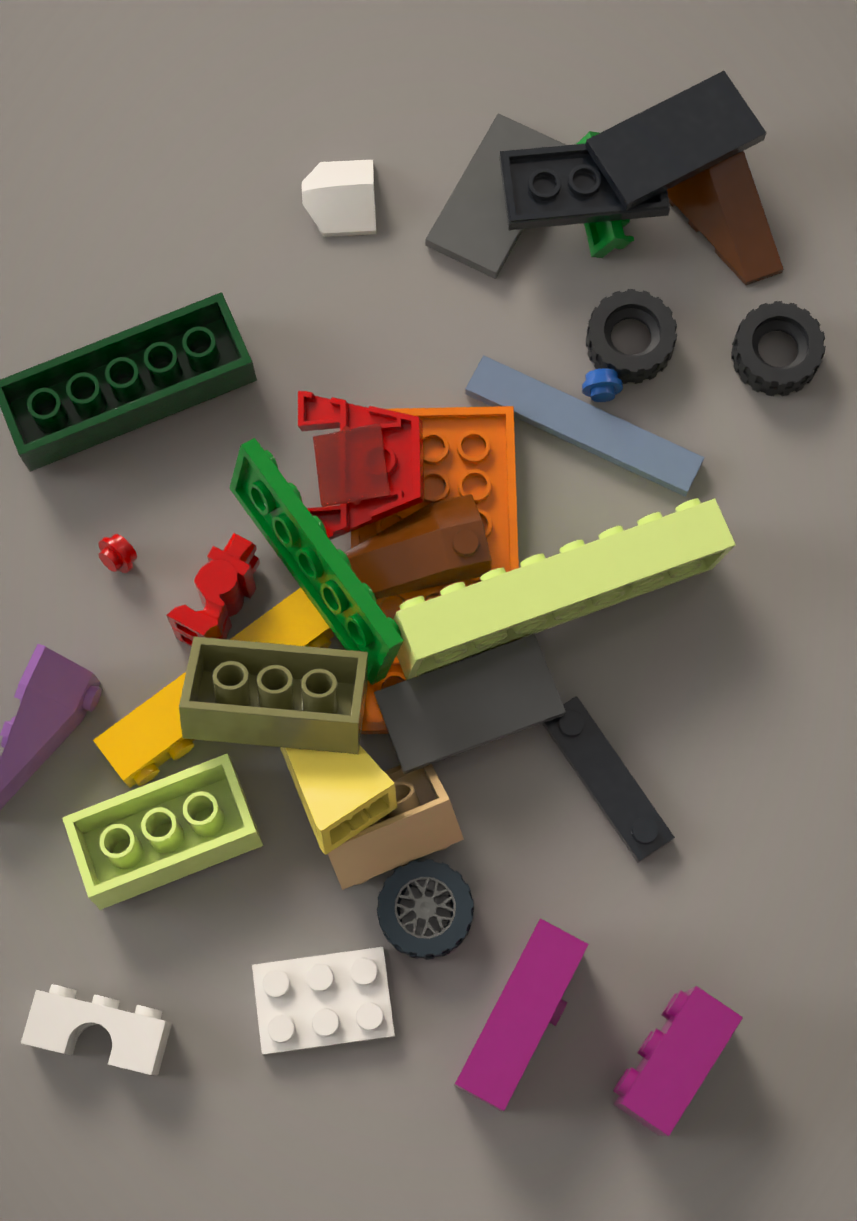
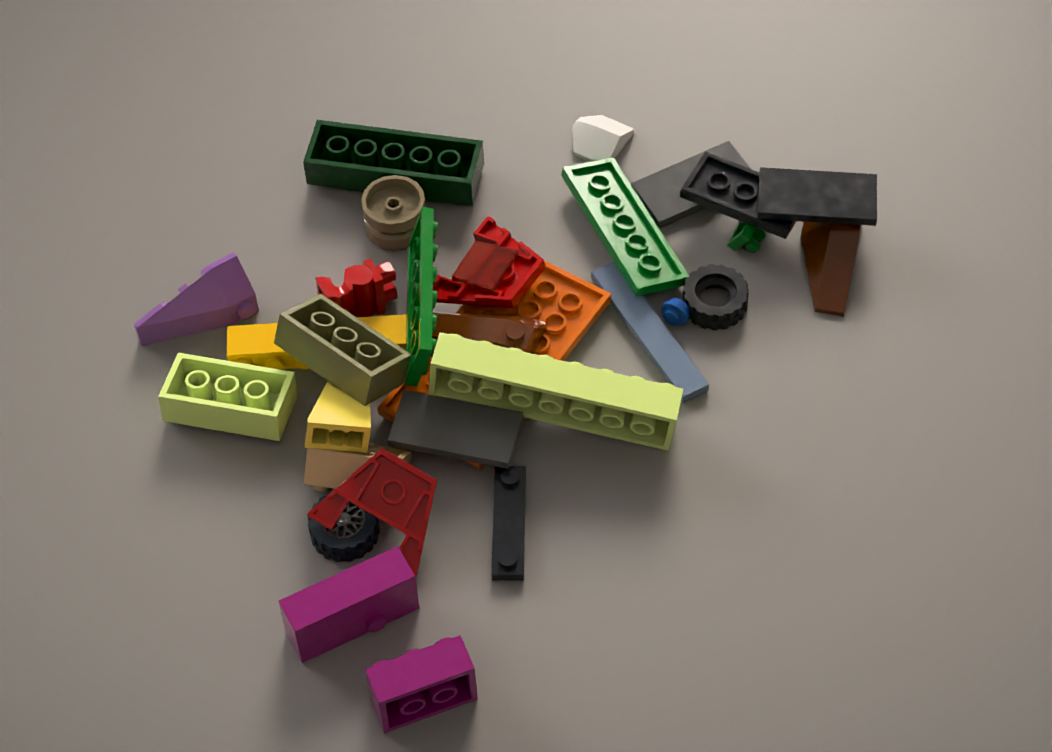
camera: 35 degrees right, 20 degrees down
white arch [21,984,172,1076] -> none
red plate [98,534,137,573] -> none
white plate [252,947,395,1055] -> none
black tyre [731,301,826,396] -> none
none -> red wing [307,448,437,578]
none -> dark tan wheel [361,175,426,250]
none -> plate [561,157,689,296]

